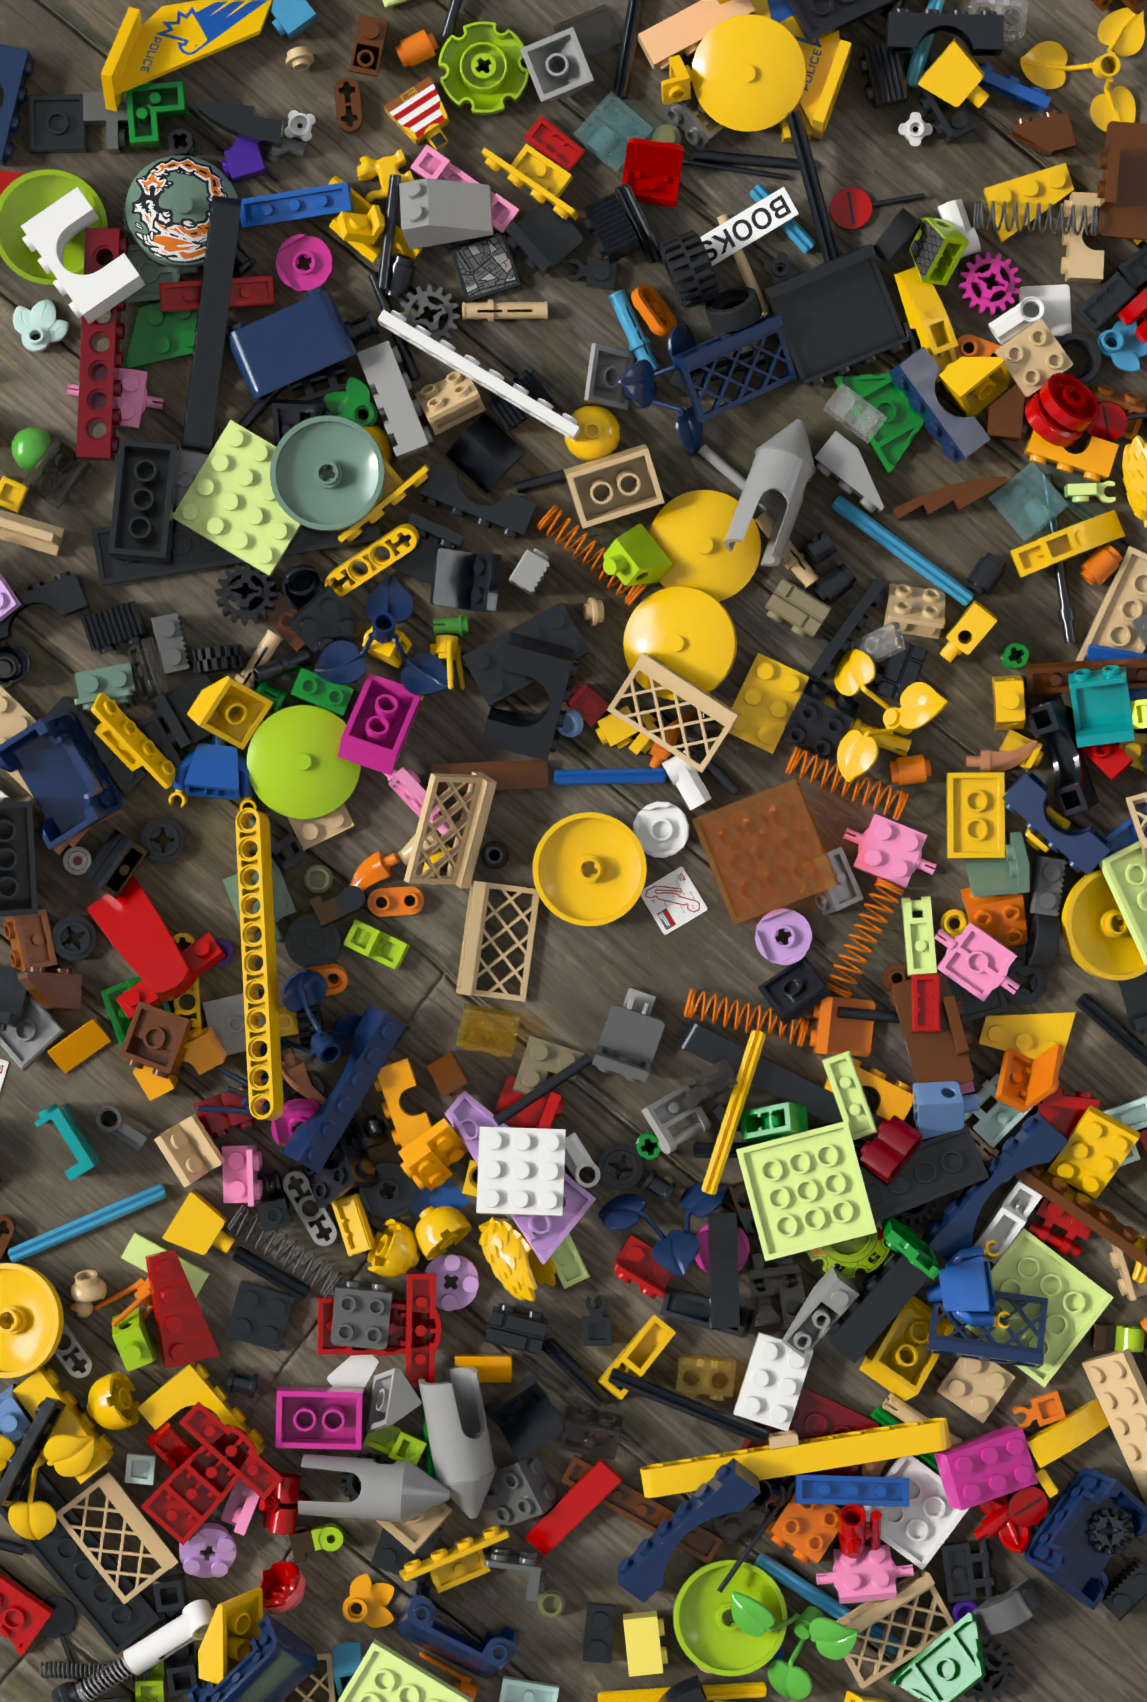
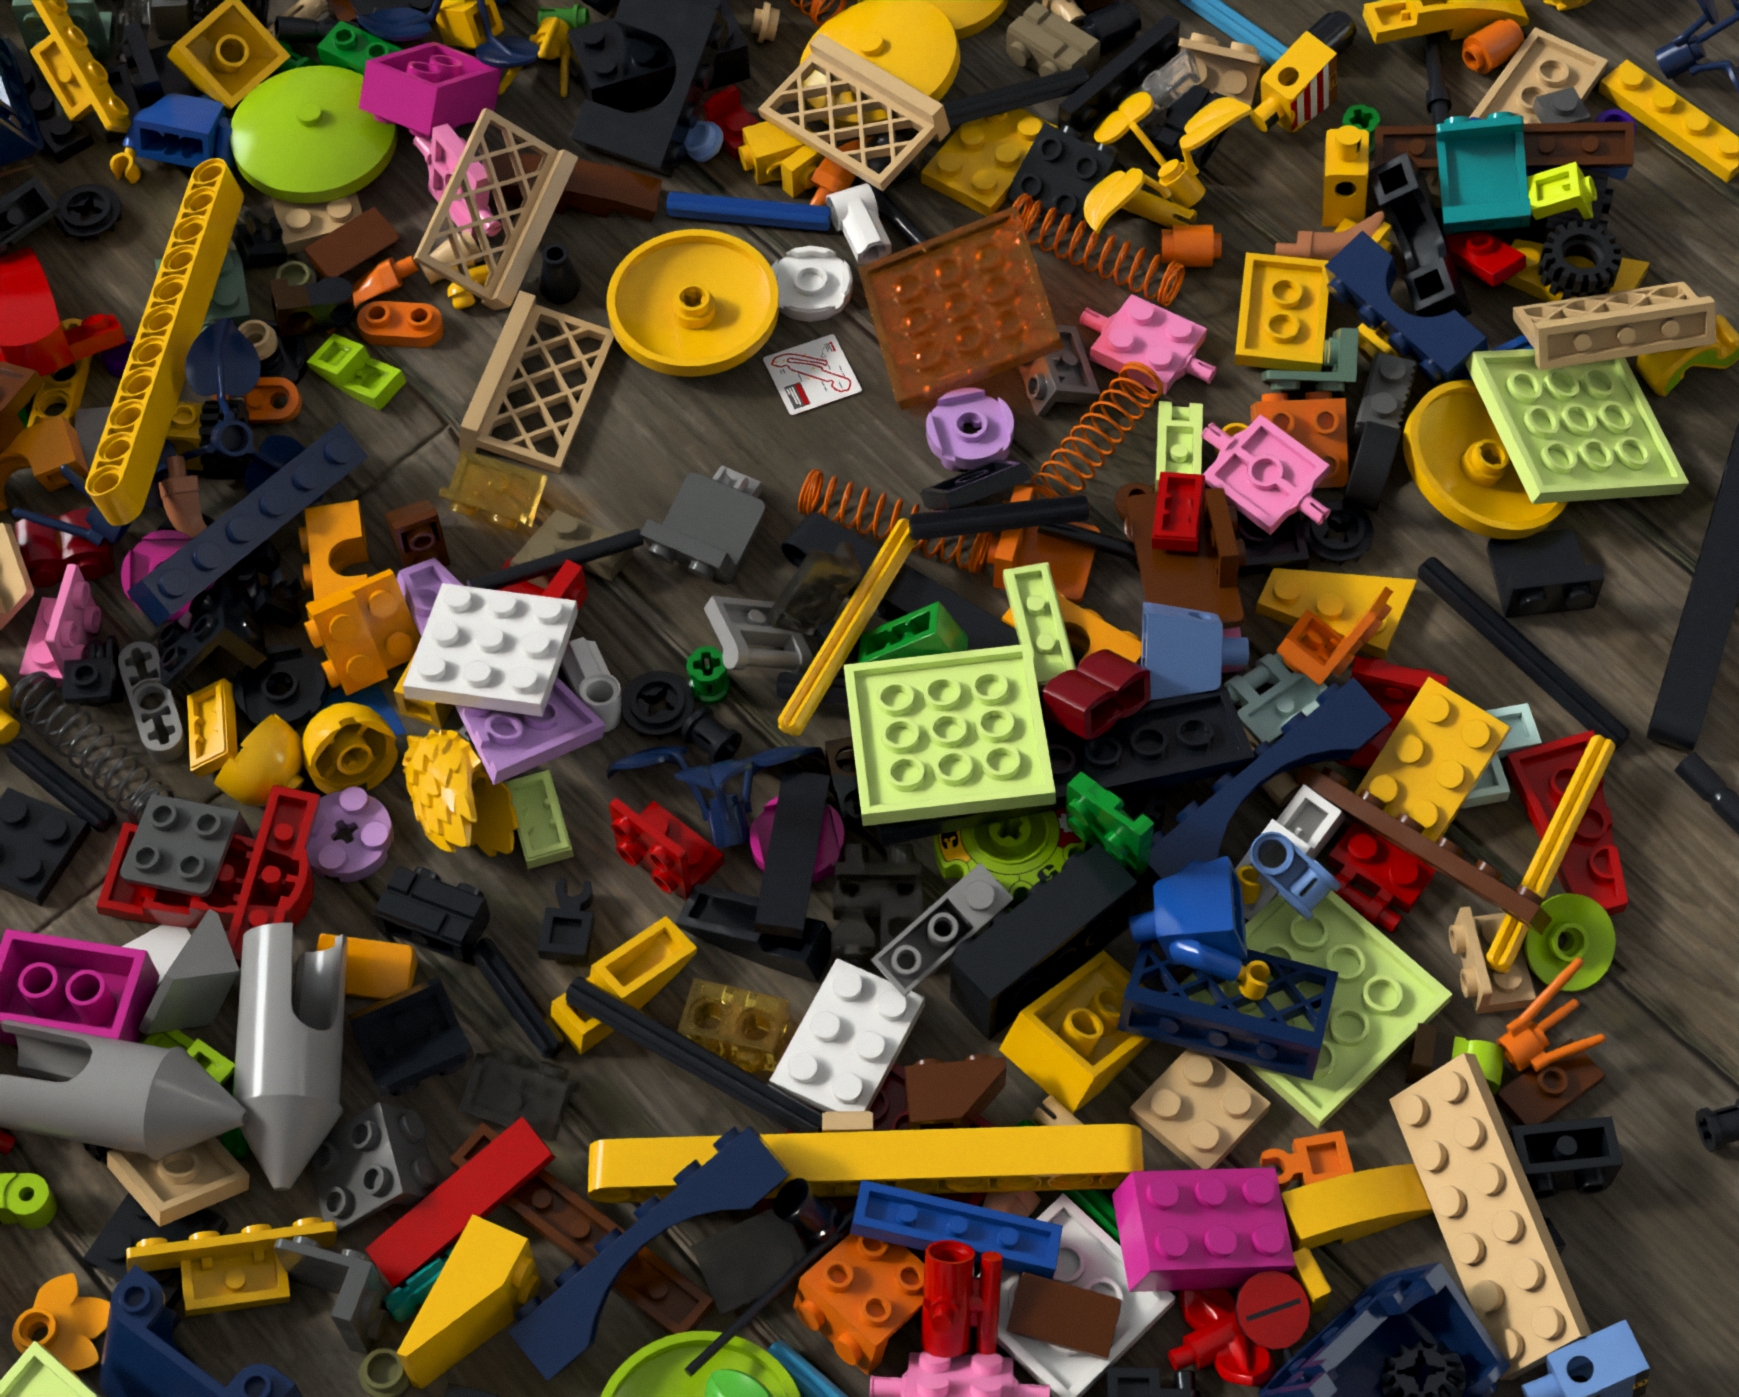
camera: 10 degrees right, 30 degrees down
none -> tan plate [238,320,278,360]
none -> reddish brown slope [303,206,401,279]
none -> teal axle [384,1242,457,1322]
none -> yellow slope [397,1214,541,1390]
none -> reddish brown slope [905,1054,1006,1130]
none -> black axle [909,494,1089,540]
none -> black axle [941,66,1090,127]
none -> reddish brown slope [1006,1272,1122,1361]
none -> medium blue piece [1250,831,1342,921]

